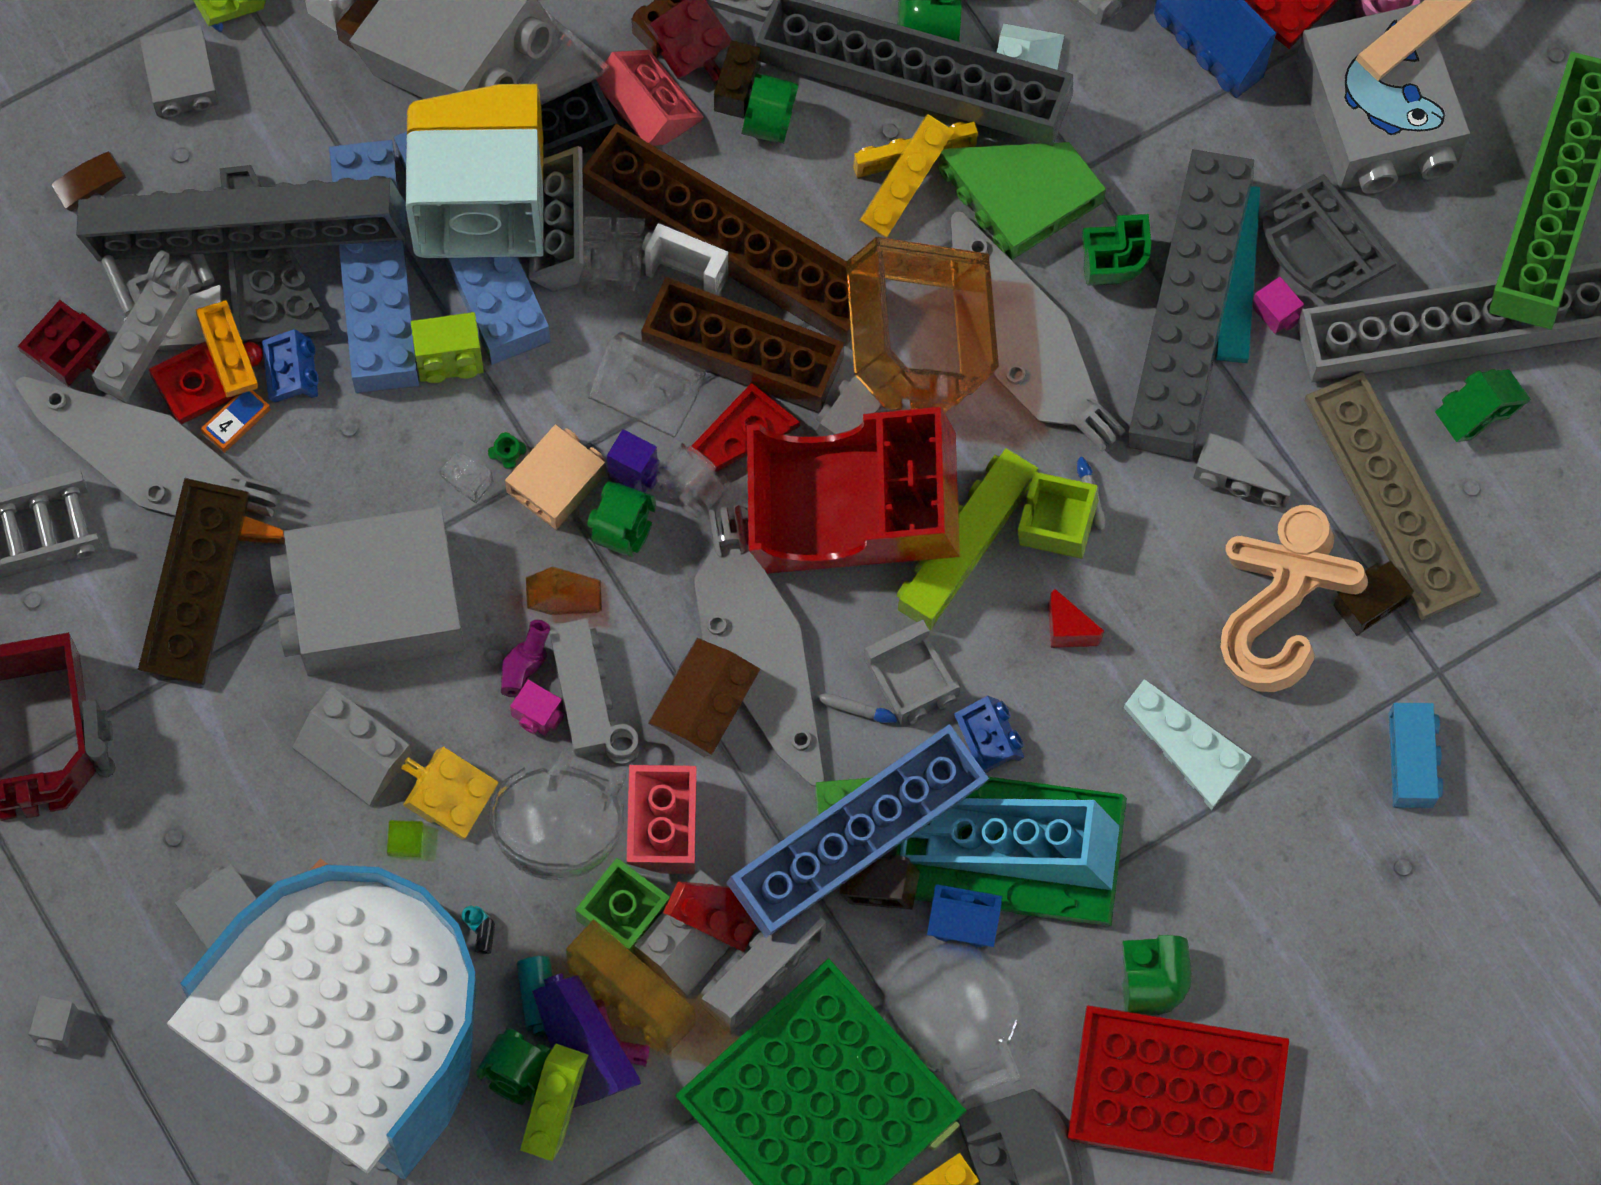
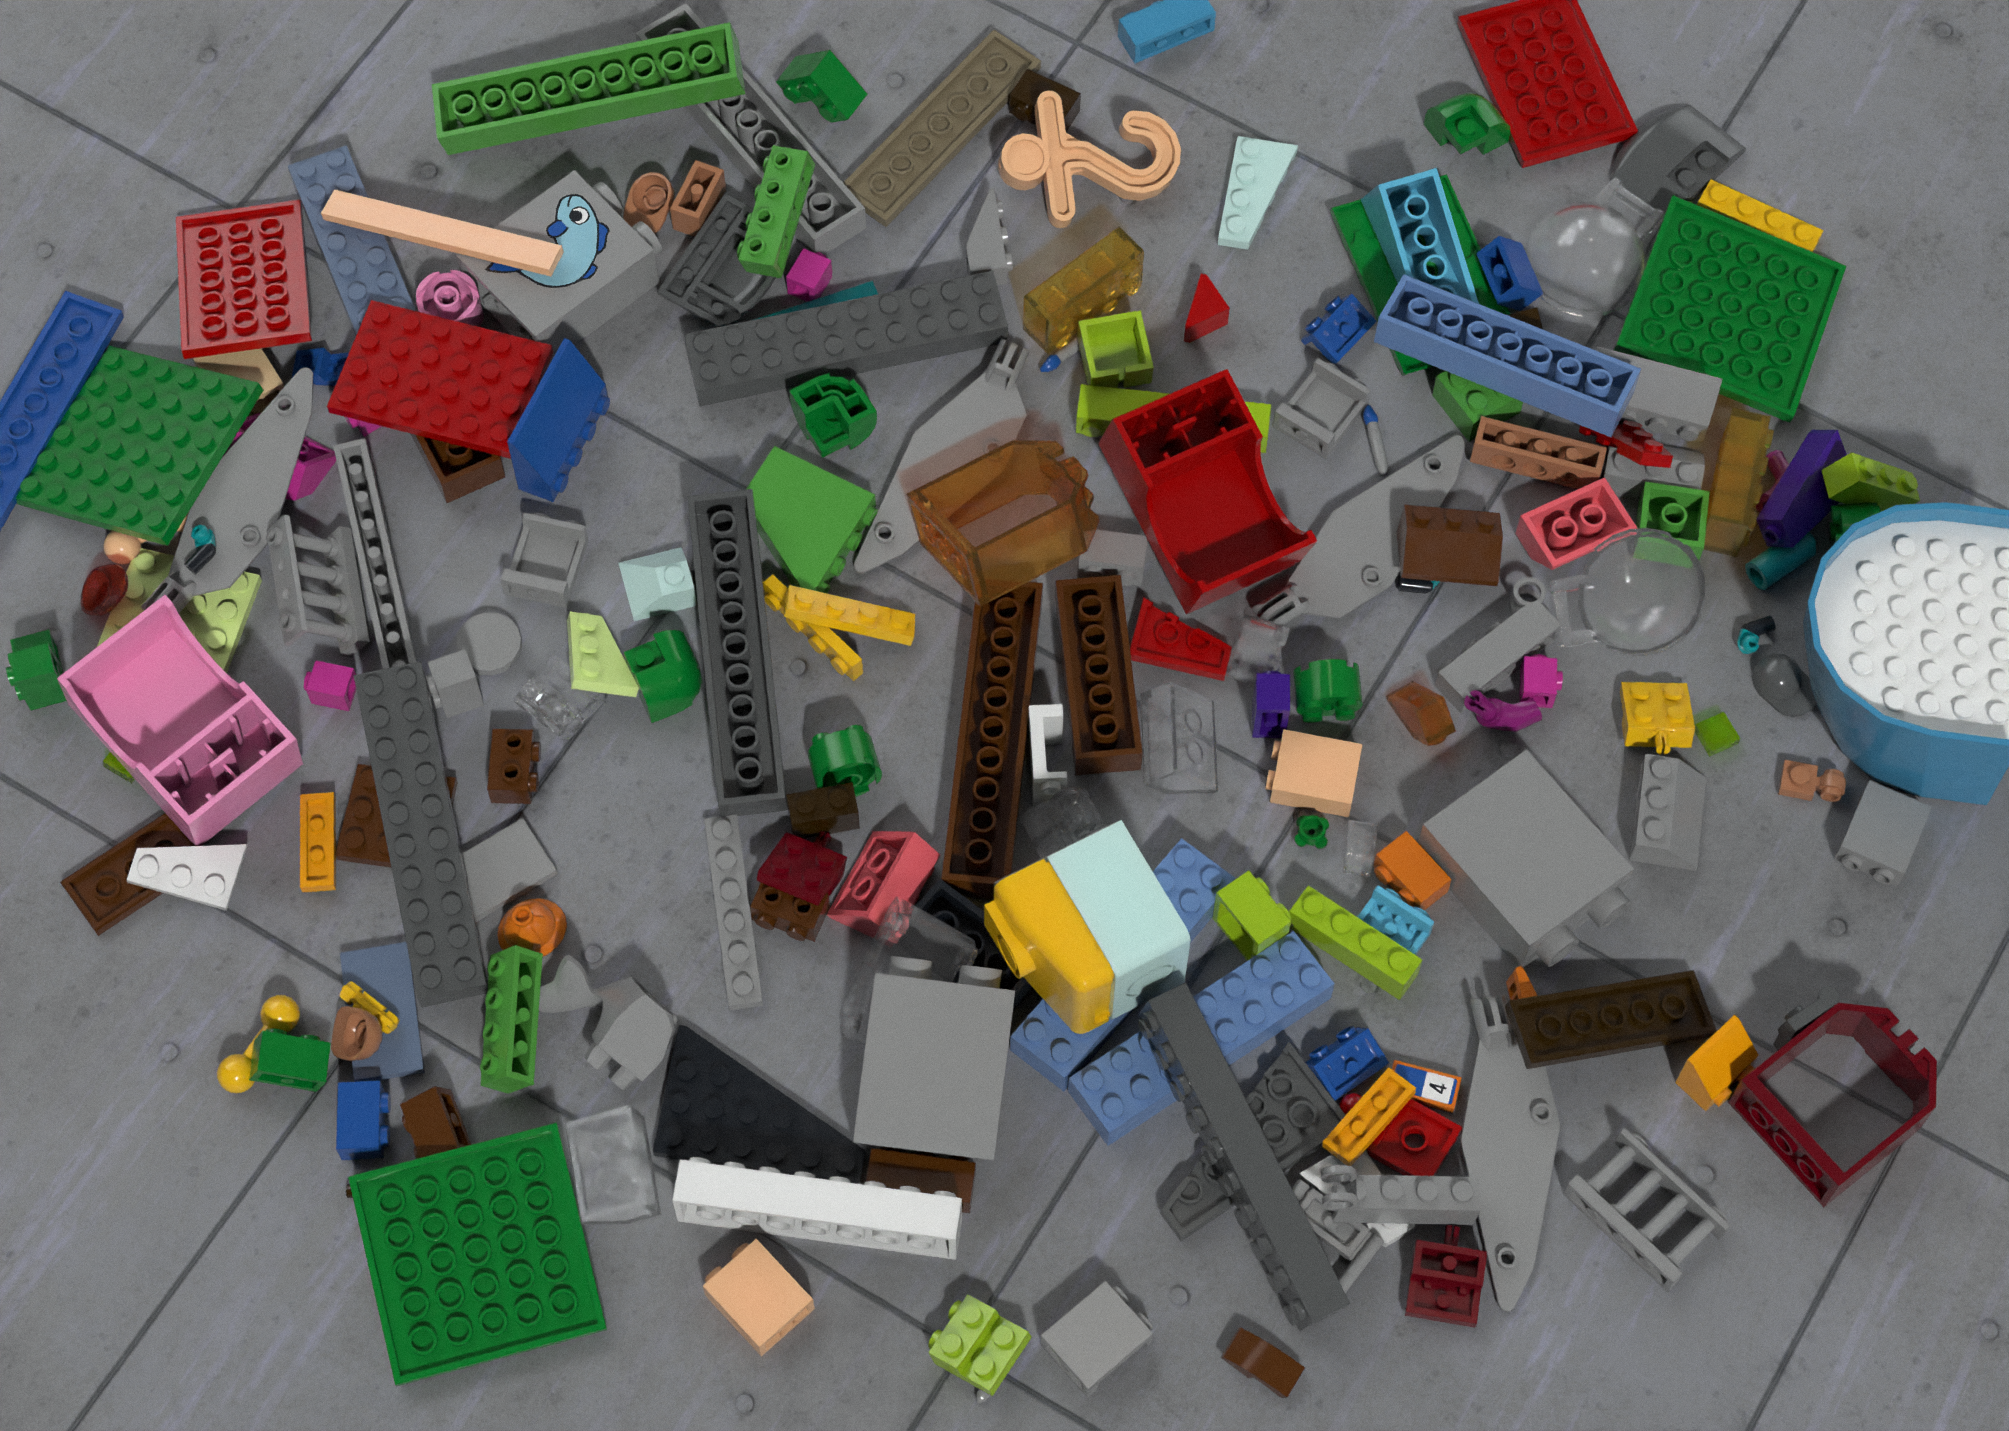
camera: 115 degrees left, 5 degrees down
none -> nougat cap [623,172,675,234]
none -> nougat brick [670,160,726,237]
none -> bright green brick [737,145,815,278]
none -> clear yellow brick [1023,227,1144,354]
none -> lime brick [1289,885,1423,1000]
none -> medium azure bracket [1357,885,1434,955]
none -> orange brick [1373,831,1452,910]
none -> nougat brick [1470,416,1607,489]
none -> light orange slope [1675,1014,1759,1111]

